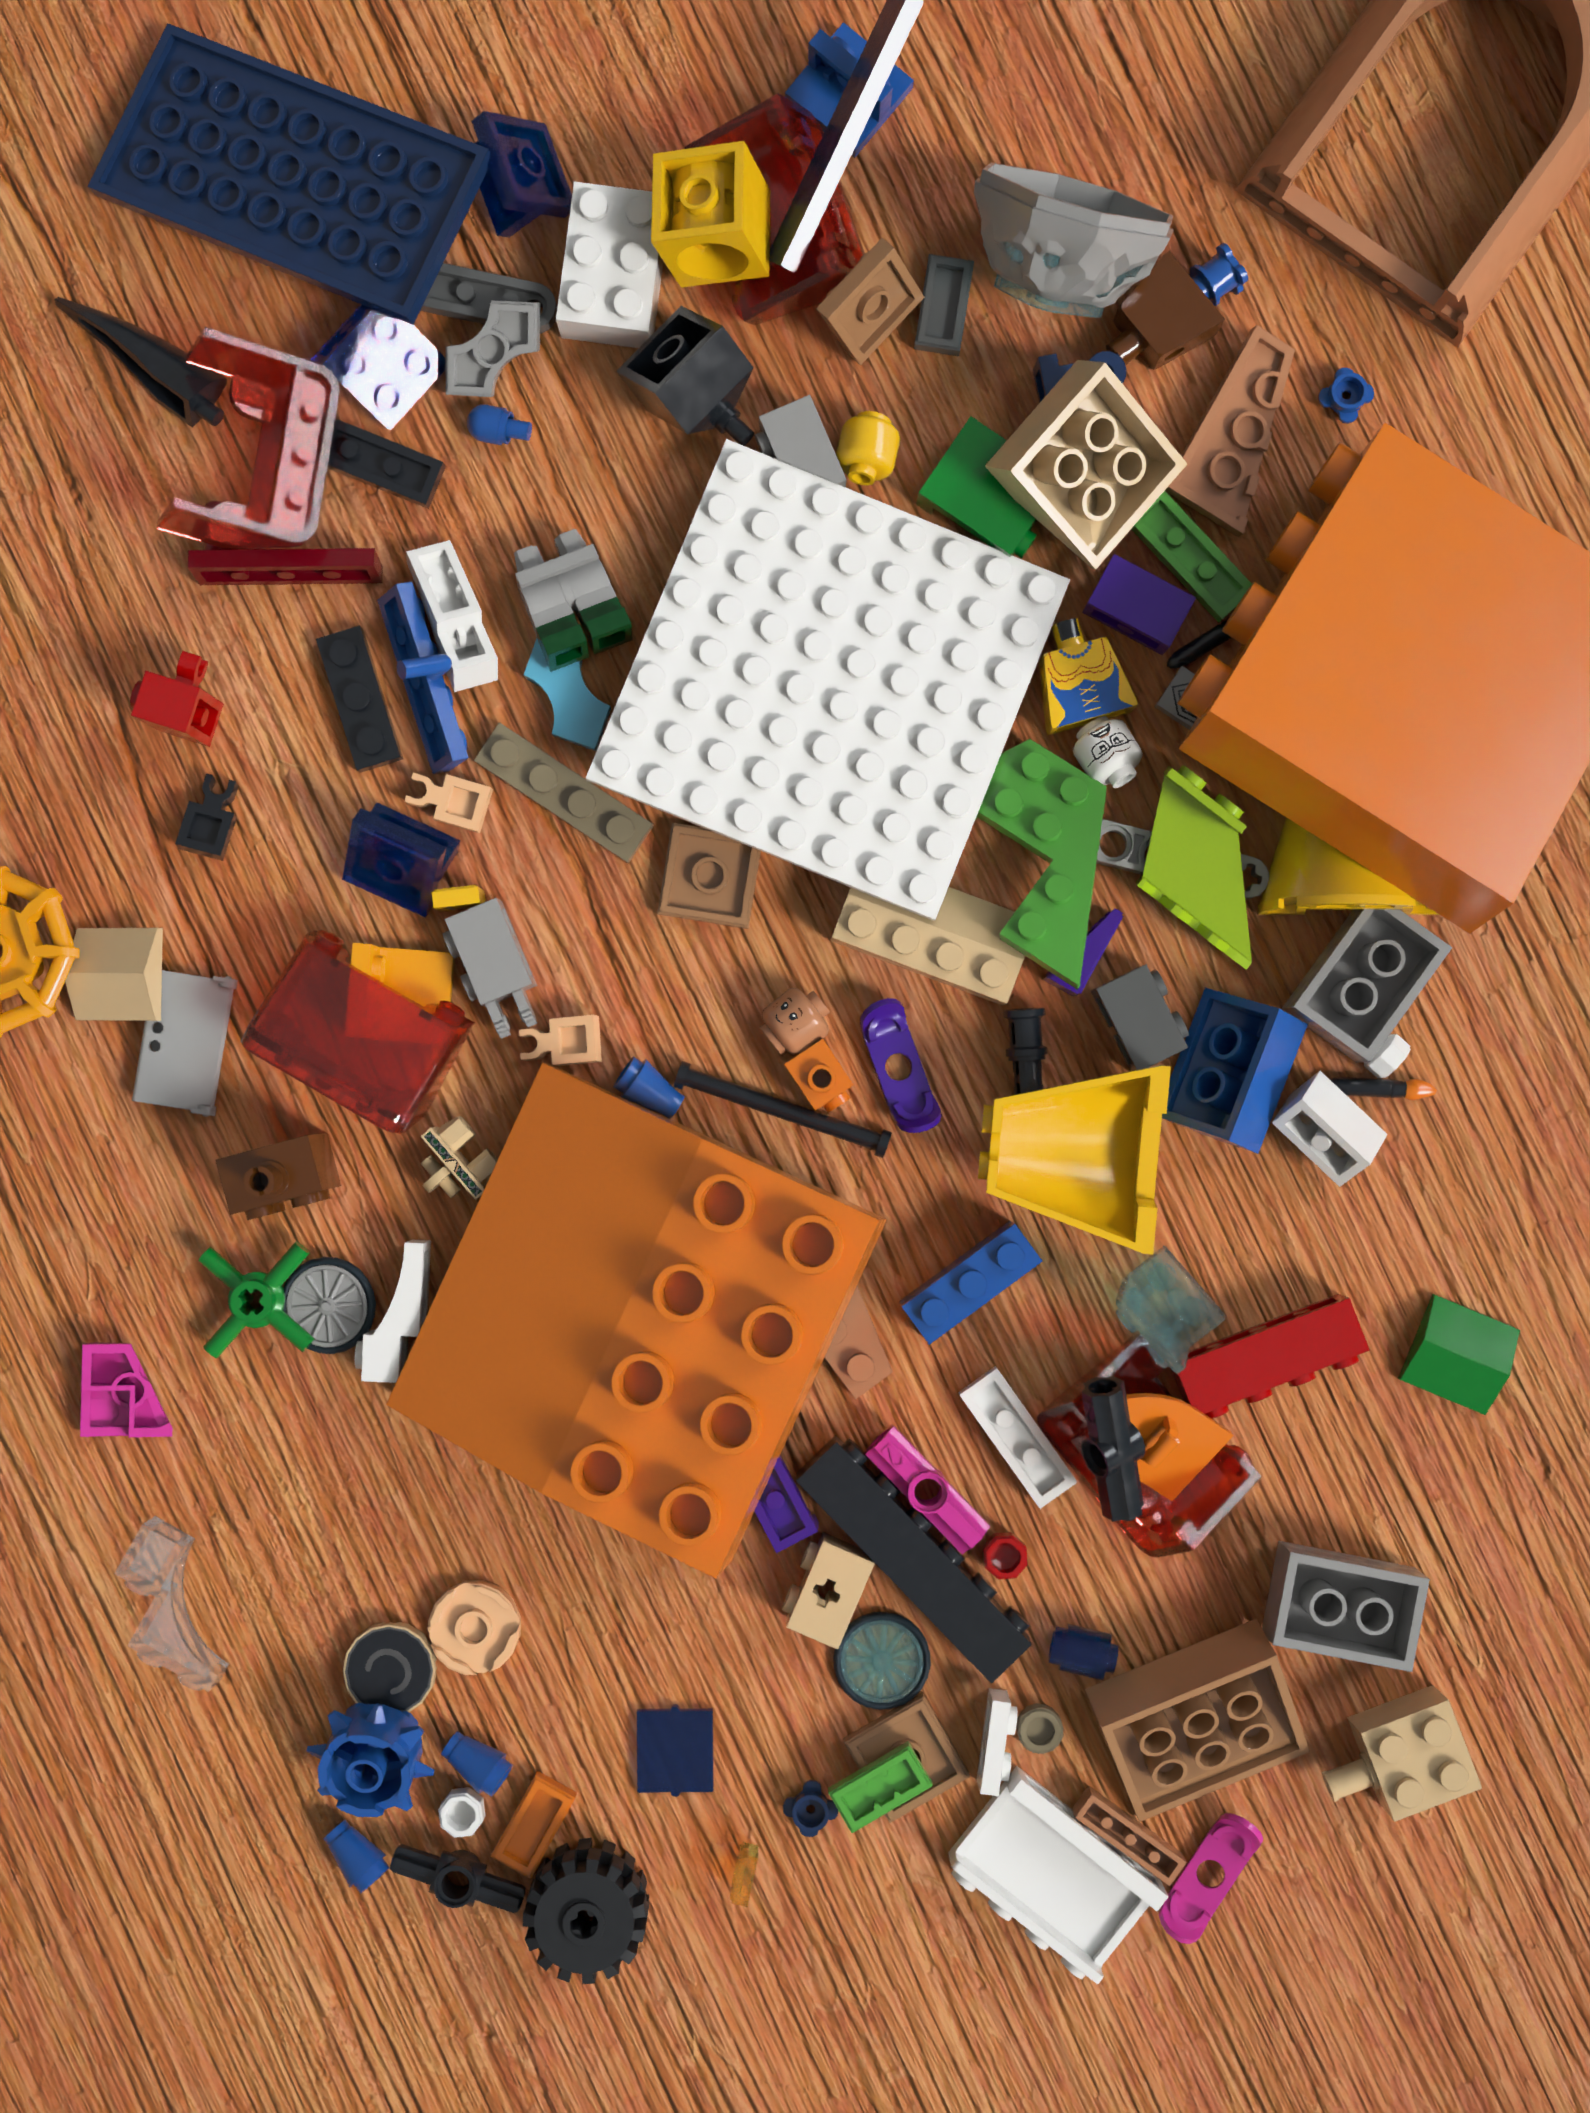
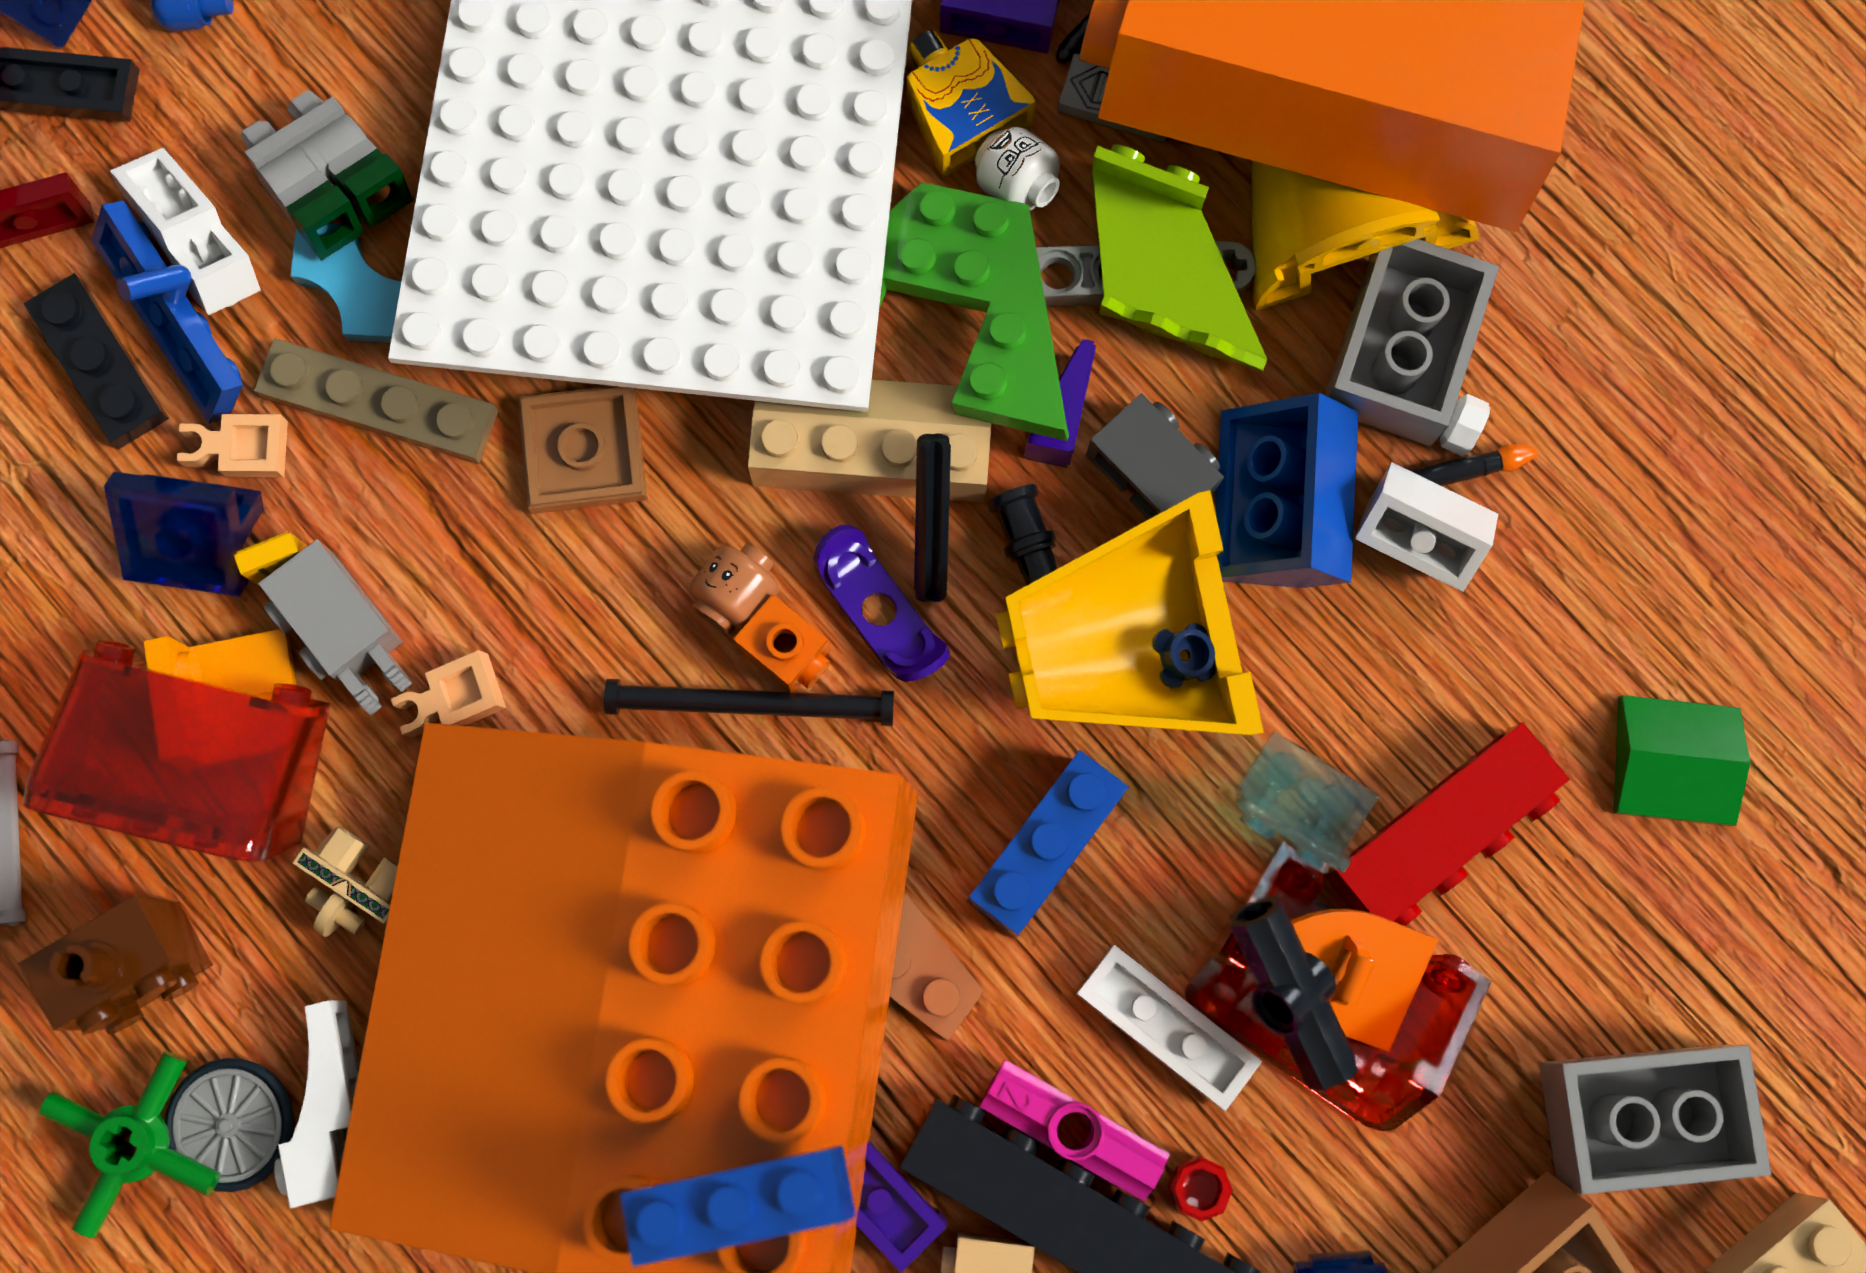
camera: 25 degrees left, 10 degrees down
blue cone [613,1057,685,1119] -> none
none -> blue brick [620,1145,856,1267]
none -> black axle [914,433,951,602]
none -> dark blue plate [1152,623,1216,688]

